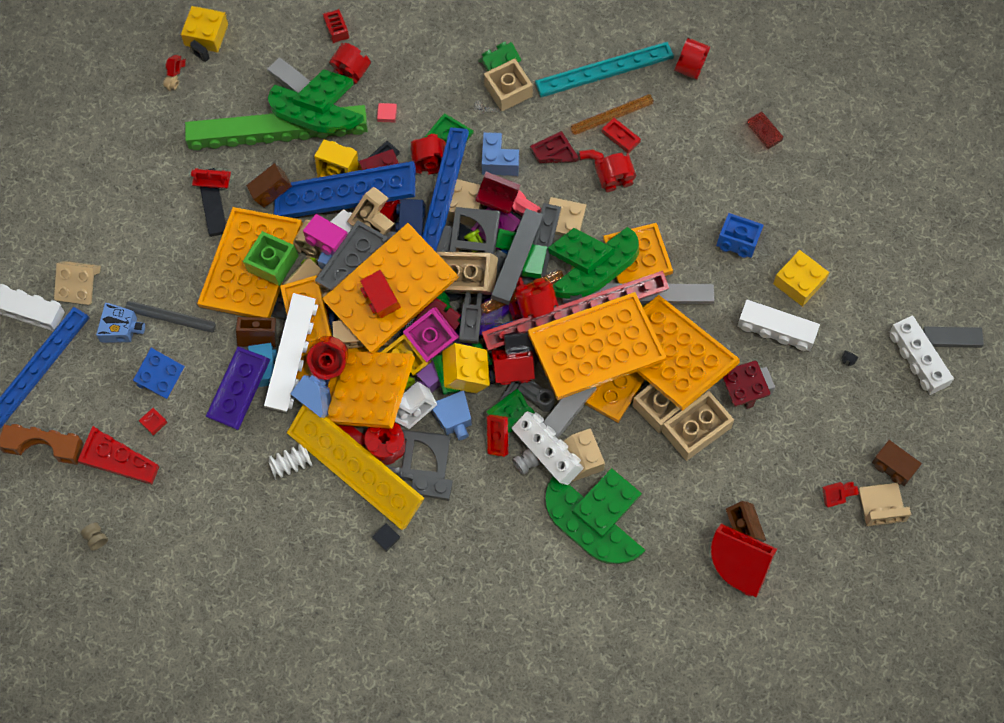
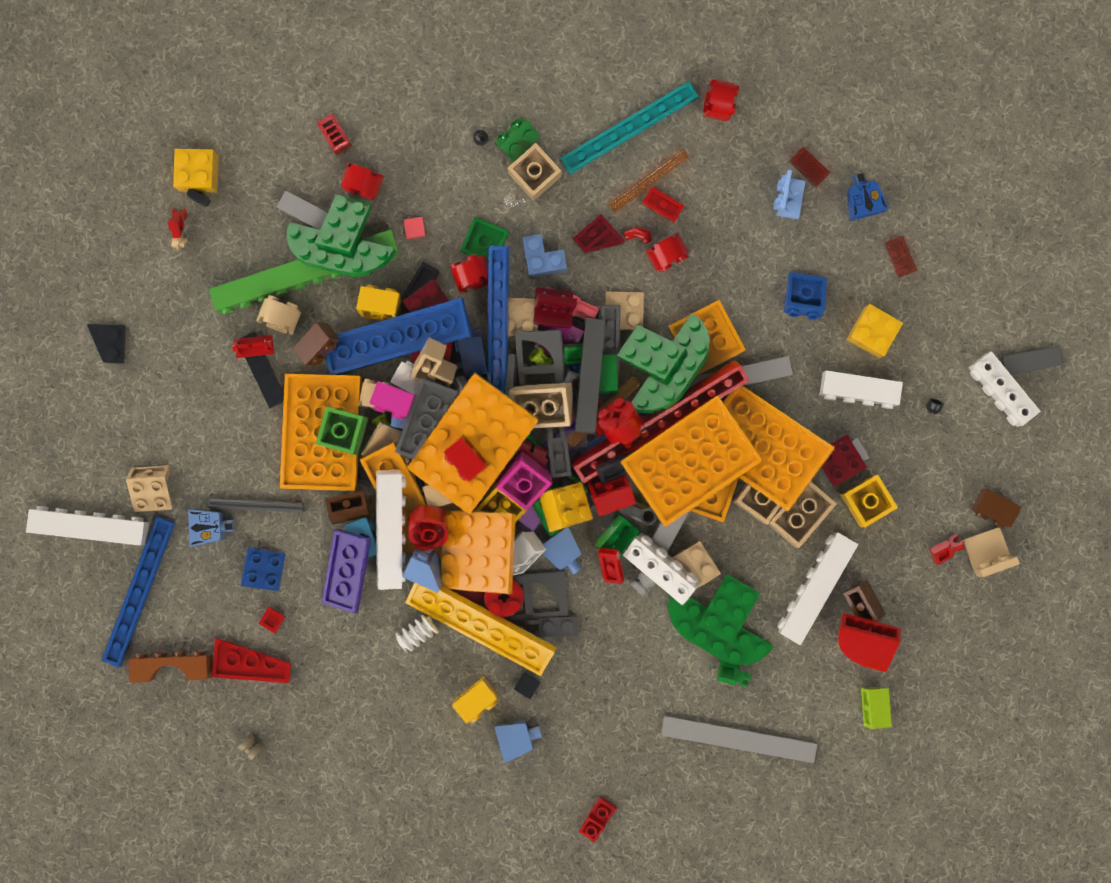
camera: 10 degrees left, 20 degrees up
none -> black wing [87,324,126,364]
none -> tan brick [256,295,301,335]
none -> yellow brick [452,676,499,724]
none -> black hinge [473,130,488,146]
none -> medium blue torso [494,720,542,763]
none -> red slope [578,796,617,843]
none -> light grey tile [661,715,817,763]
none -> green plate [716,661,752,687]
none -> light blue bracket [773,170,805,219]
none -> white brick [777,532,859,645]
none -> yellow brick [840,474,898,528]
none -> blue torso [847,173,889,221]
none -> lime hinge [861,686,892,729]
none -> clear red tile [884,236,917,279]

